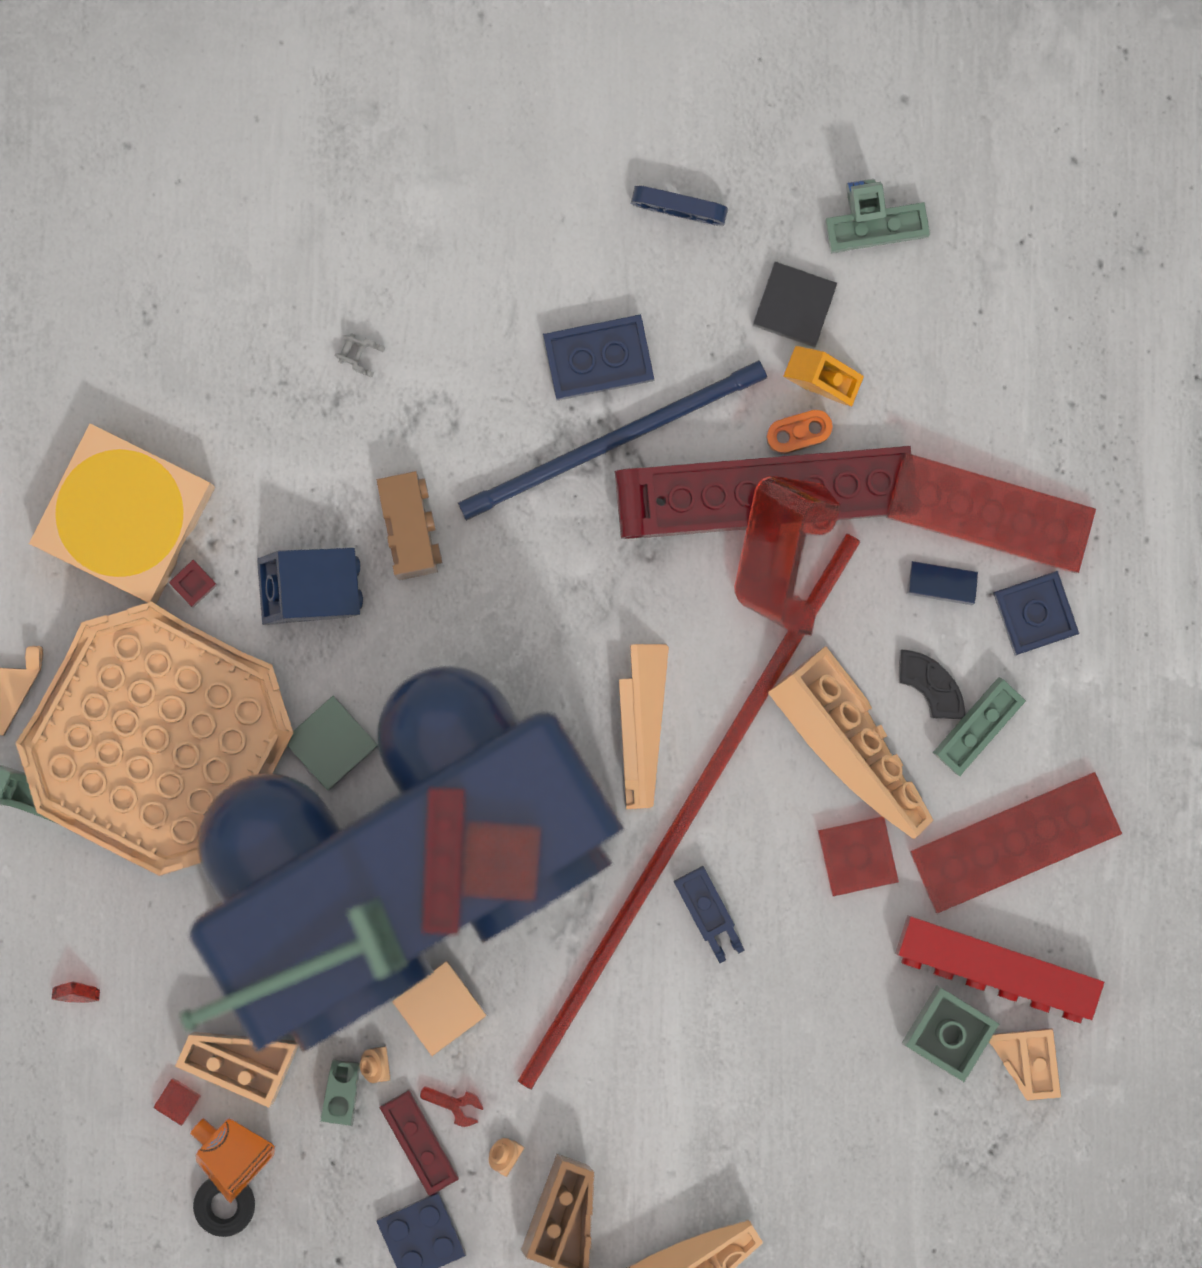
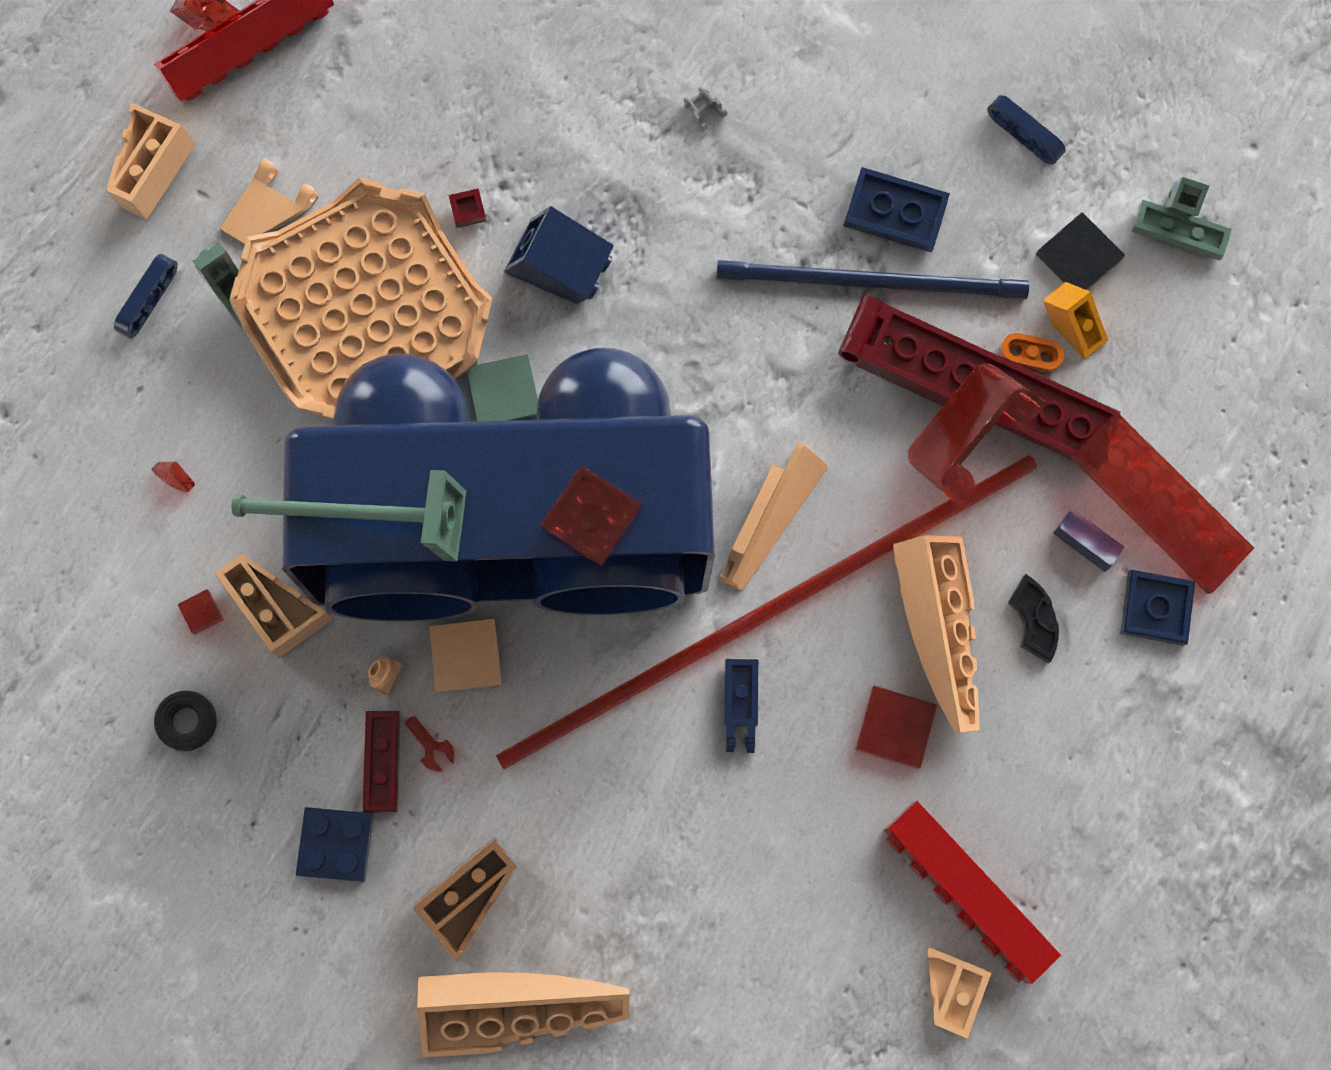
camera: 25 degrees right, 10 degrees down
yellow tile [29,424,215,604] -> none
orange torso [190,1118,275,1203] -> none
sand green leg [320,1059,360,1126] -> none
medium nougat wedge [376,471,442,580] -> none
dark red tile [422,788,465,935] -> none
light nougat plate [489,1138,525,1177] -> none
sand green brick [902,985,999,1082] -> none
clear red plate [909,772,1122,913] -> none
sand green plate [932,677,1026,776] -> none

